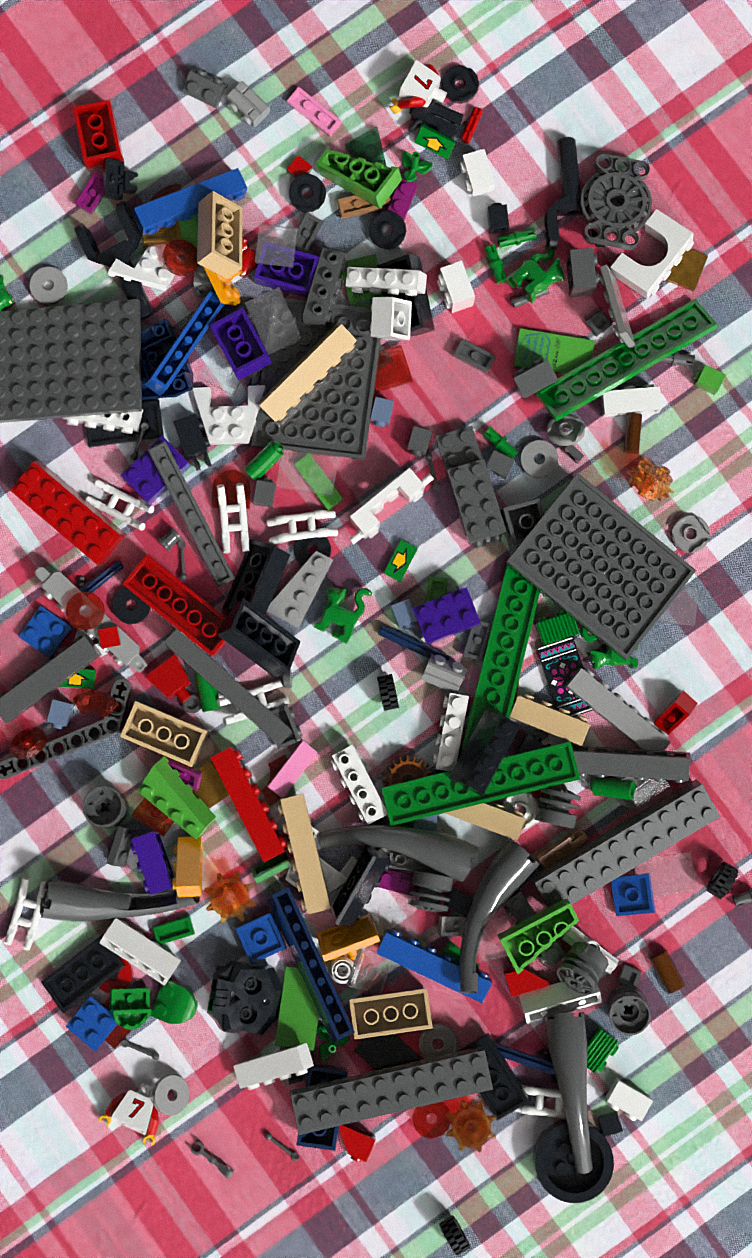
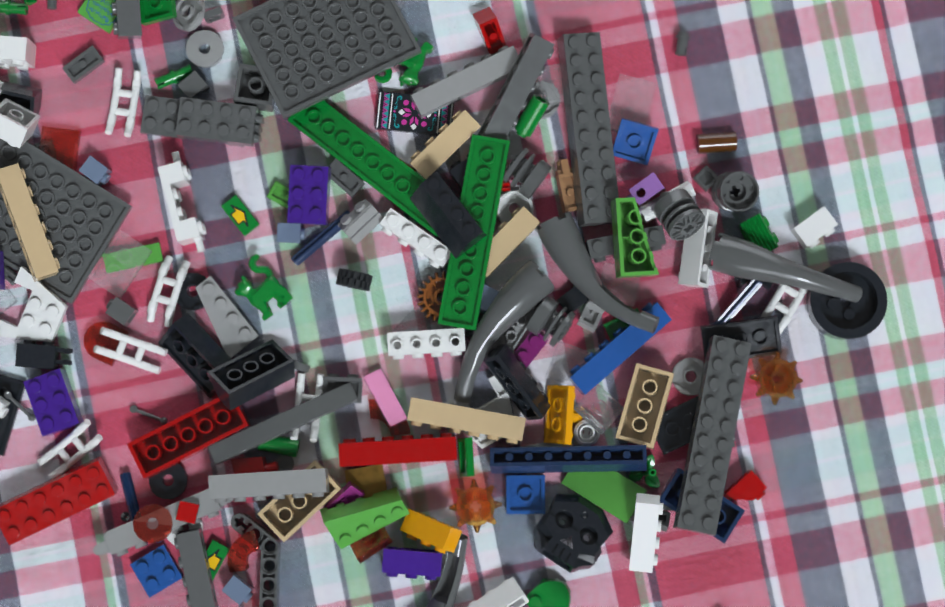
camera: 65 degrees left, 0 degrees up
dark grey wheel [82,786,128,829] -> none
dark grey bracket [107,824,136,867] -> none
dark grey tile [148,441,235,587] -> none
green tile [152,915,195,945] -> none
dark grey bush [158,527,183,551] -> none
green brick [244,441,284,481] -> none
dark grey hinge [264,1133,299,1161] -> none
dark grey brick [407,426,432,457] -> none
clear red tile [412,1102,451,1139] -> none
dark grey hinge [425,453,440,492] -> none
black tyre [439,1215,471,1256] -> none
red slope [503,966,549,997] -> none
green brick [535,610,580,646] -> none
black tile [598,1111,623,1137] -> none
black tyre [706,861,739,899] -> none
none -> white piece [105,67,141,138]
none -> light grey brick [208,468,329,503]
none -> medium lavender torso [625,172,665,206]

